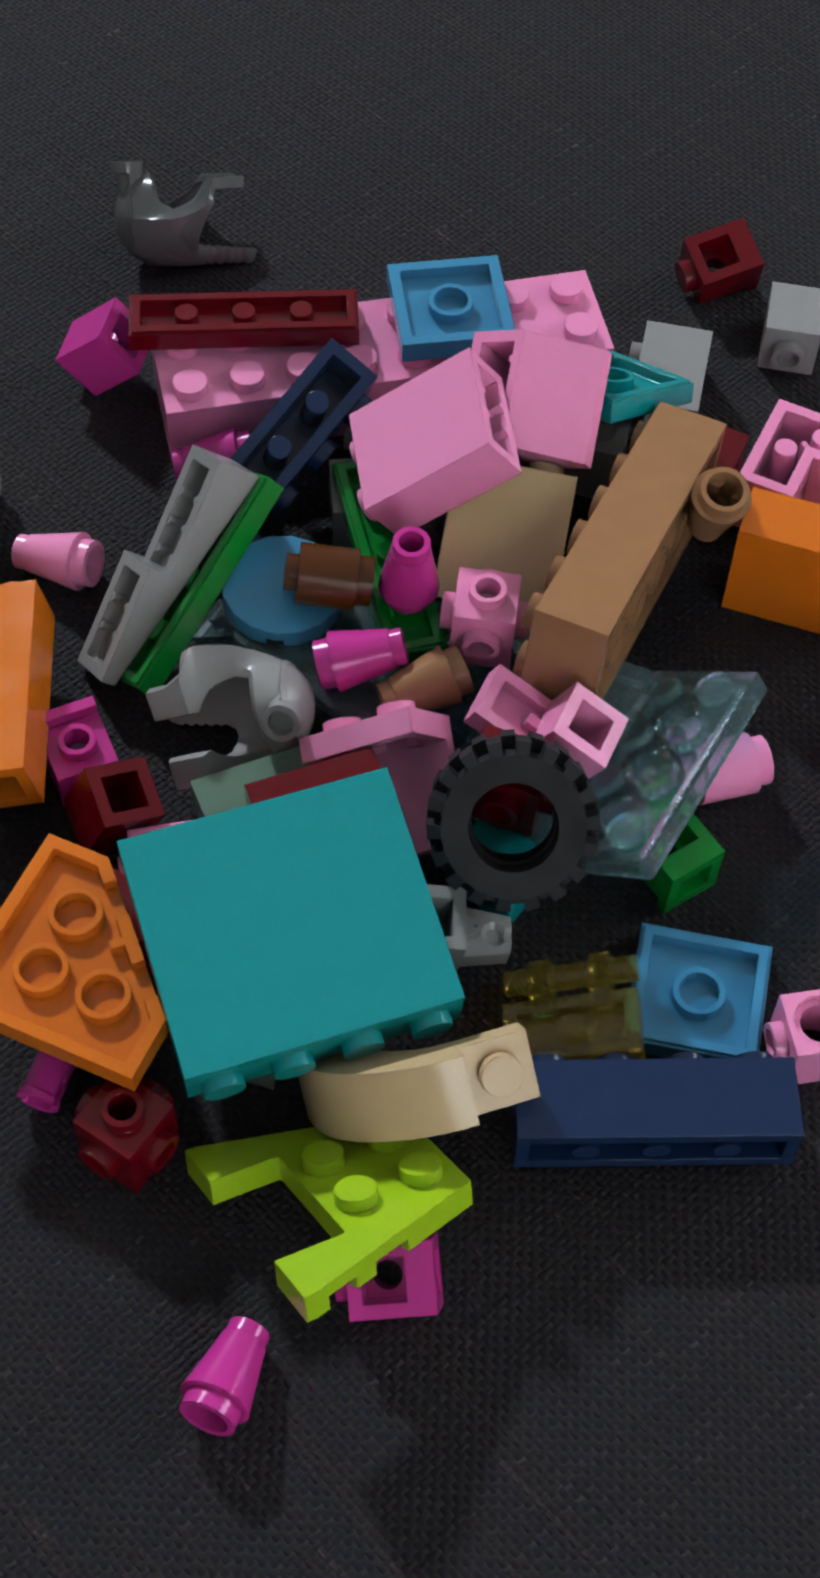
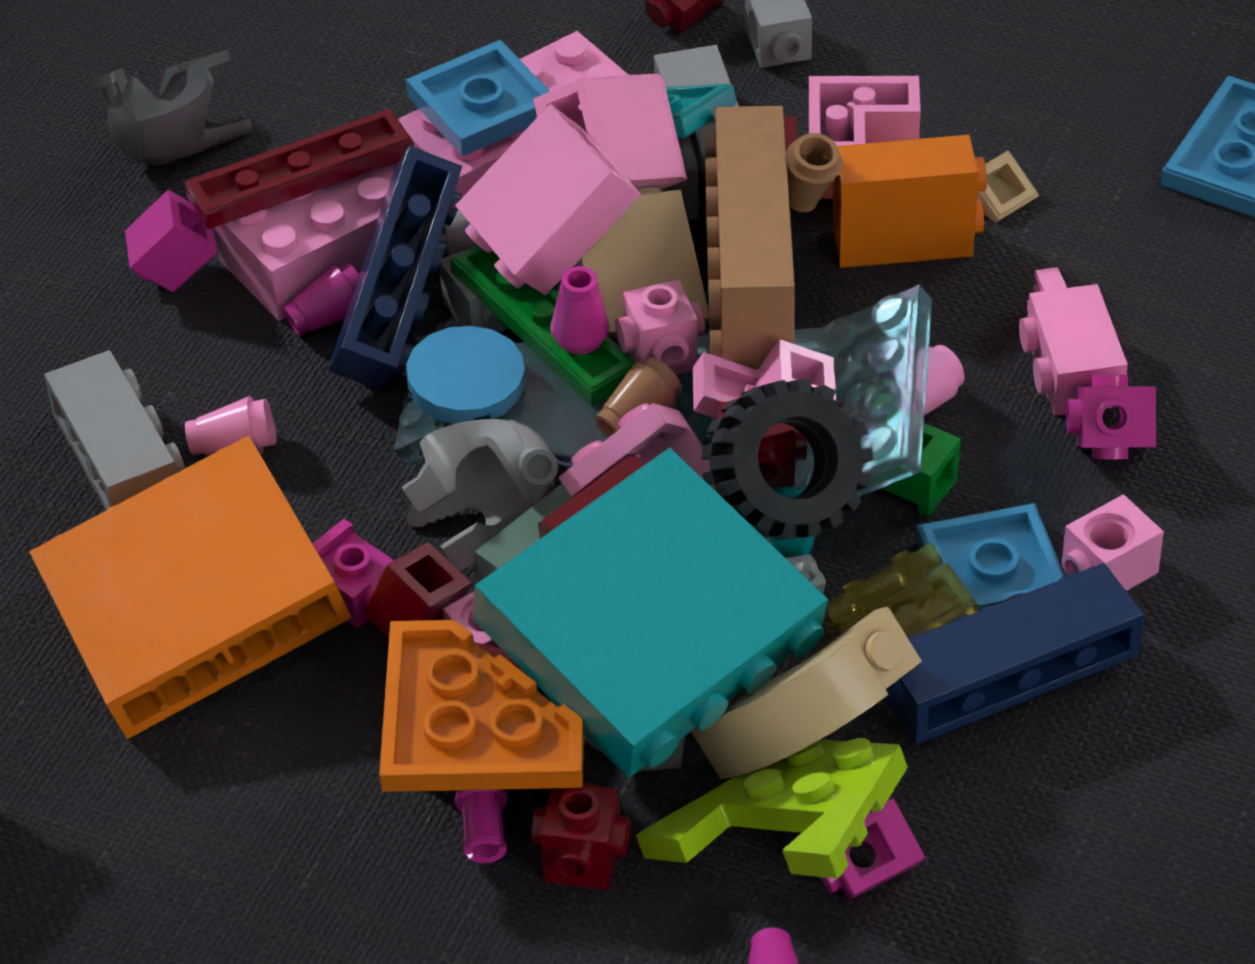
camera: 20 degrees left, 10 degrees down
light grey slope [77,444,260,686] -> none
green tile [119,472,284,694] -> none
reddish brown brick [283,542,375,611] -> none
dark pink cone [312,627,409,693] -> none

